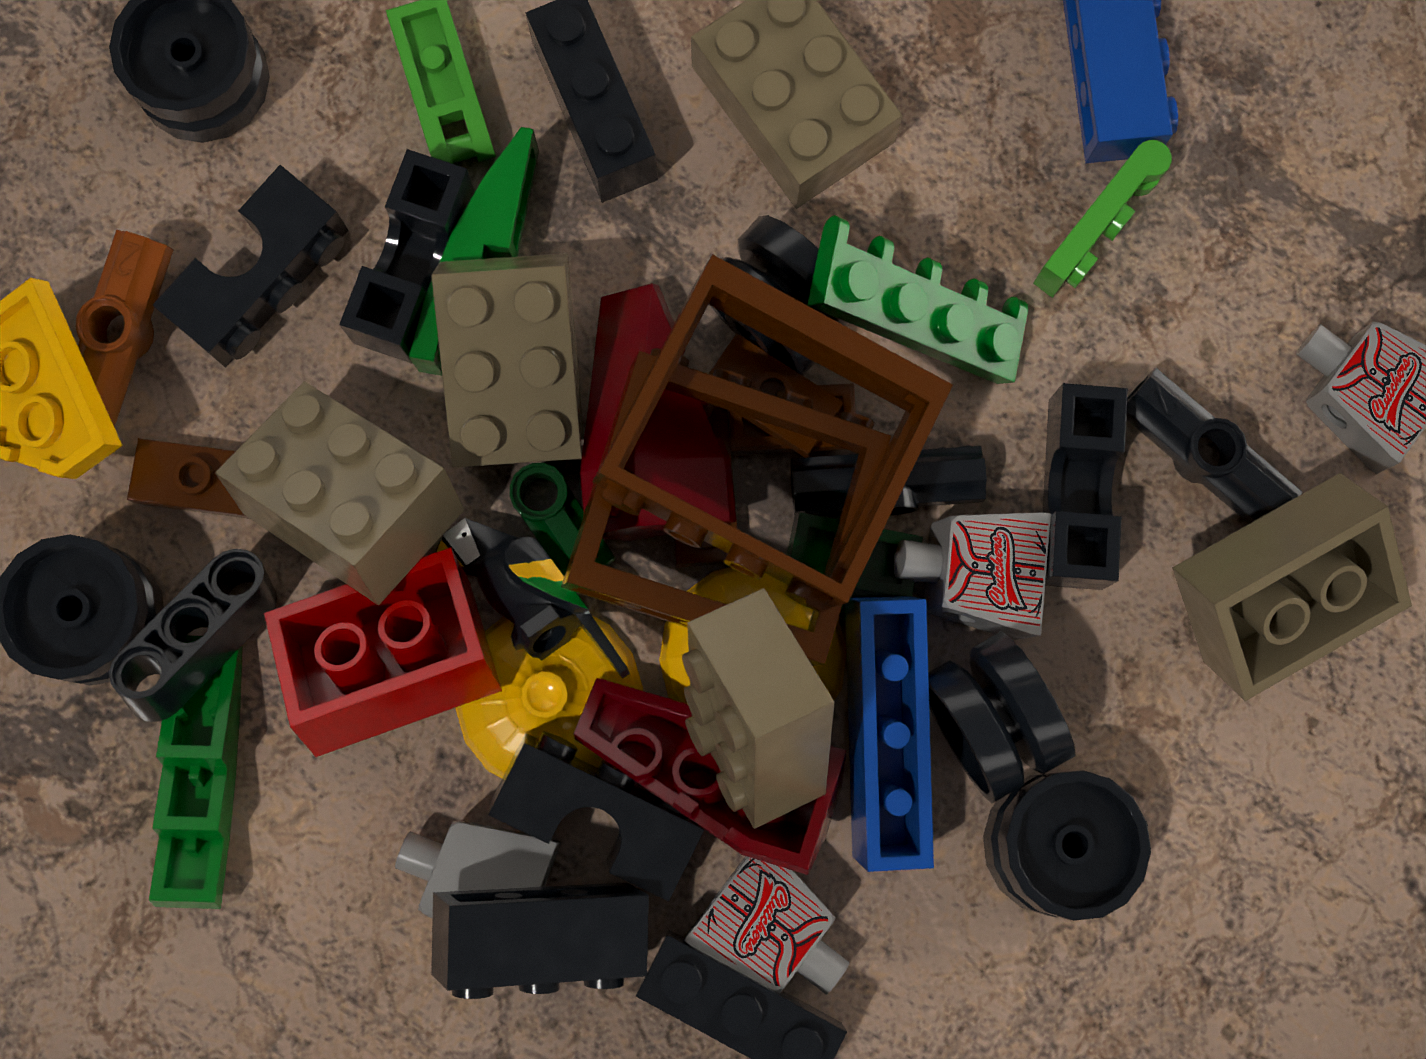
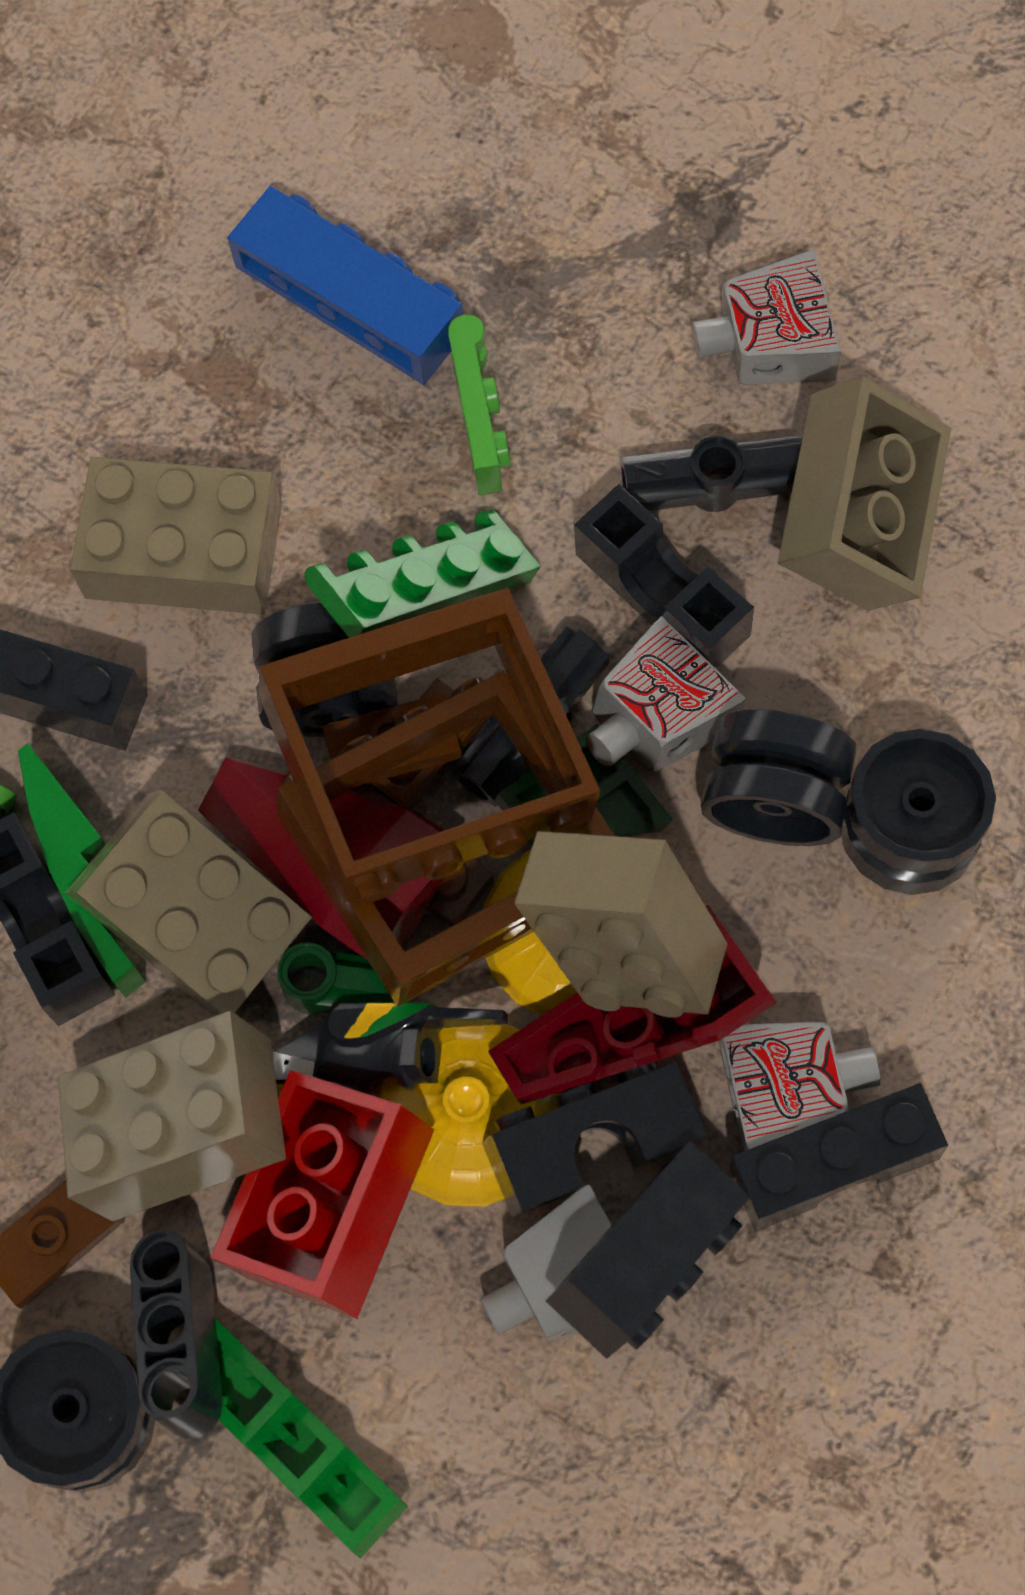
camera: 40 degrees left, 10 degrees down
blue brick [845,596,934,872] -> none

